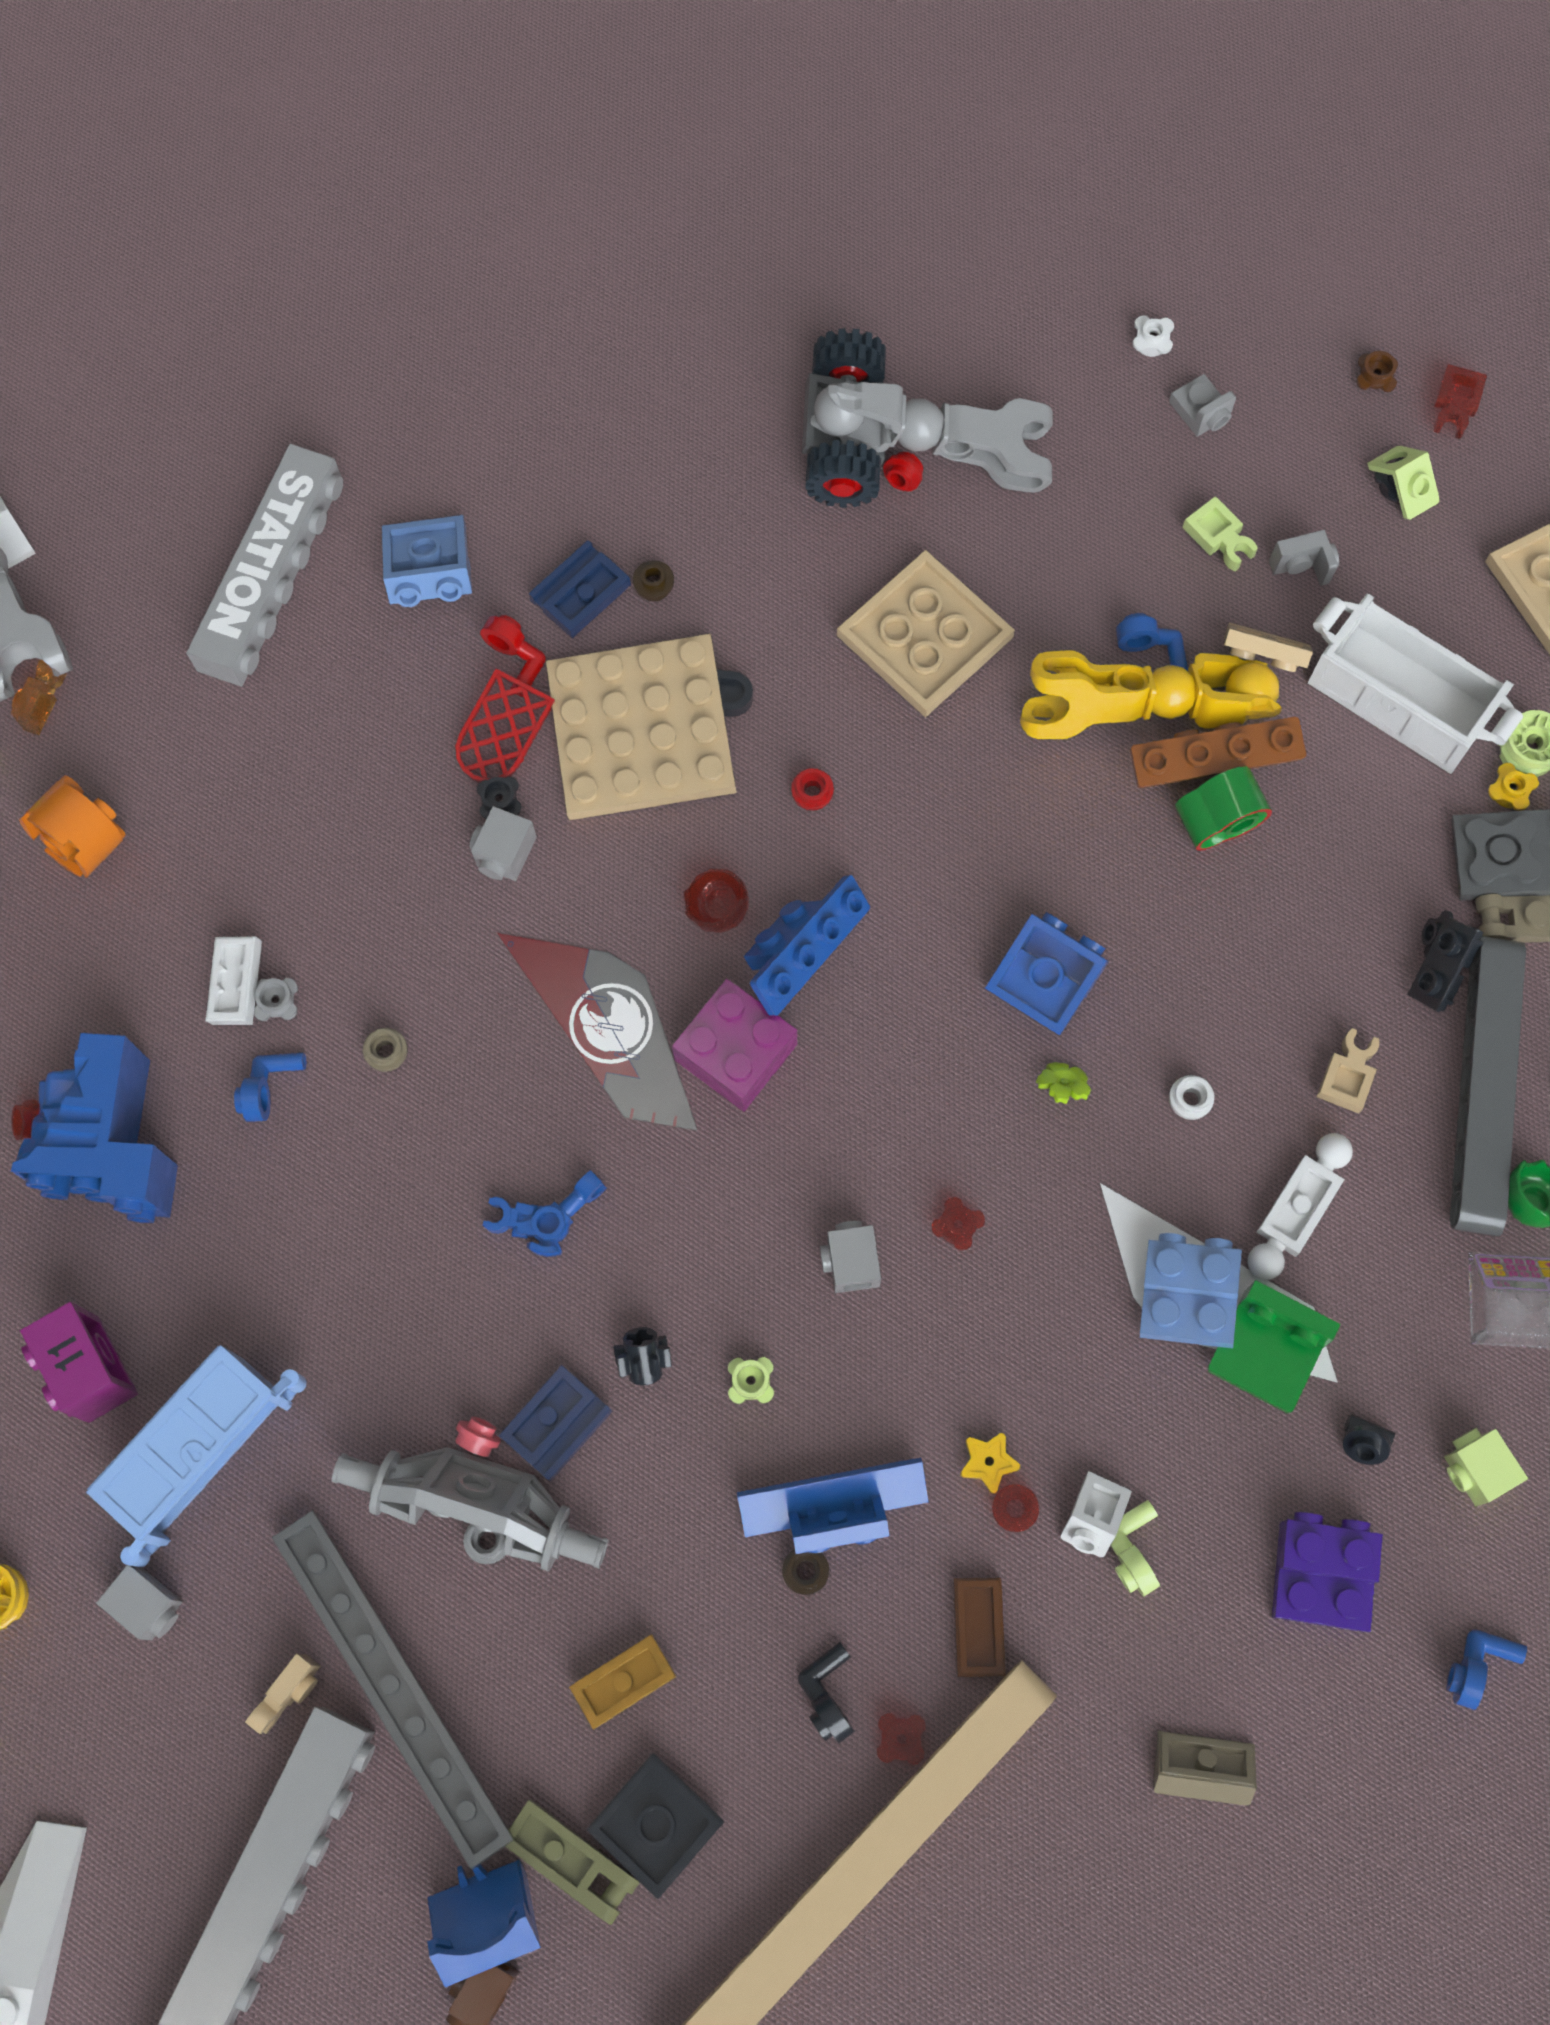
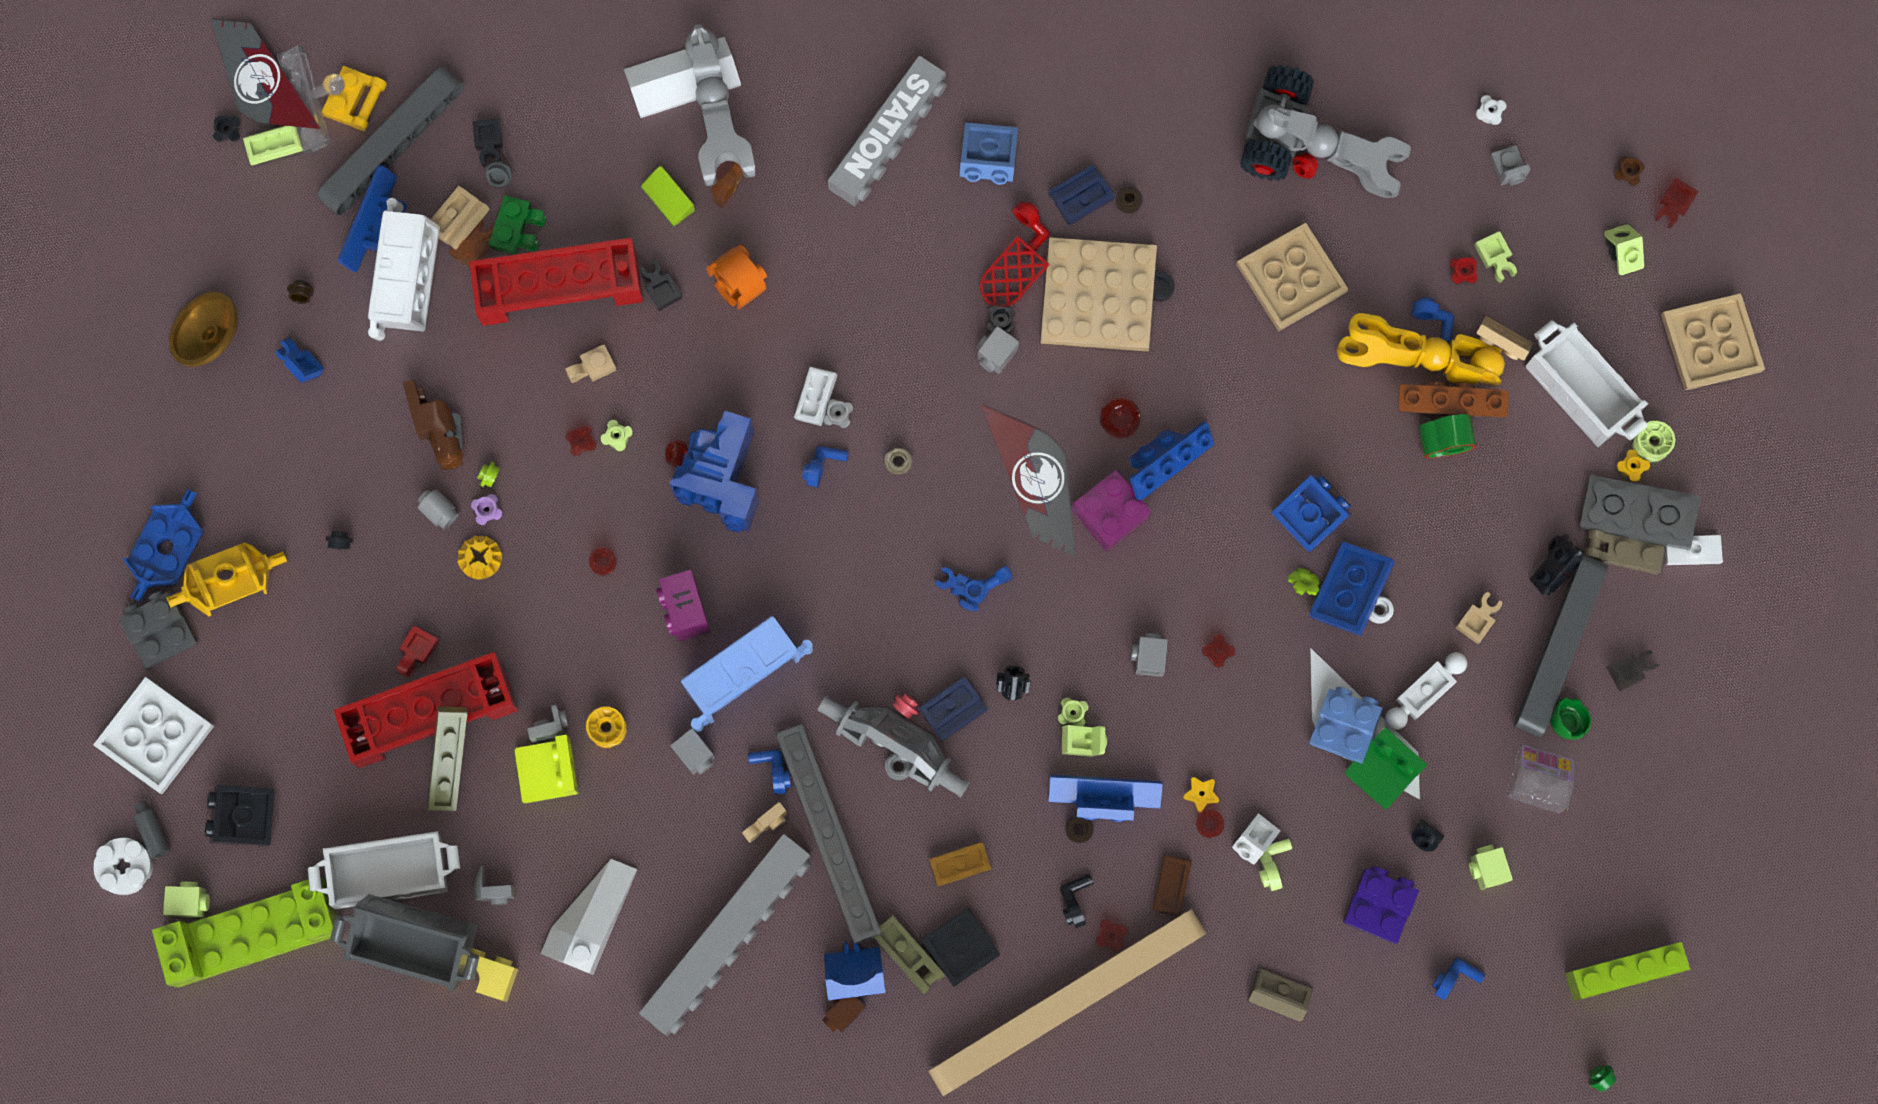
camera: 10 degrees right, 5 degrees up
red plate [791,768,834,810] -> none
light grey bracket [1269,530,1339,586] -> none
none -> blue plate [748,750,791,795]
none -> yellowish green bracket [1062,725,1107,757]
none -> blue plate [1309,542,1395,636]
none -> red plate [1450,257,1478,284]

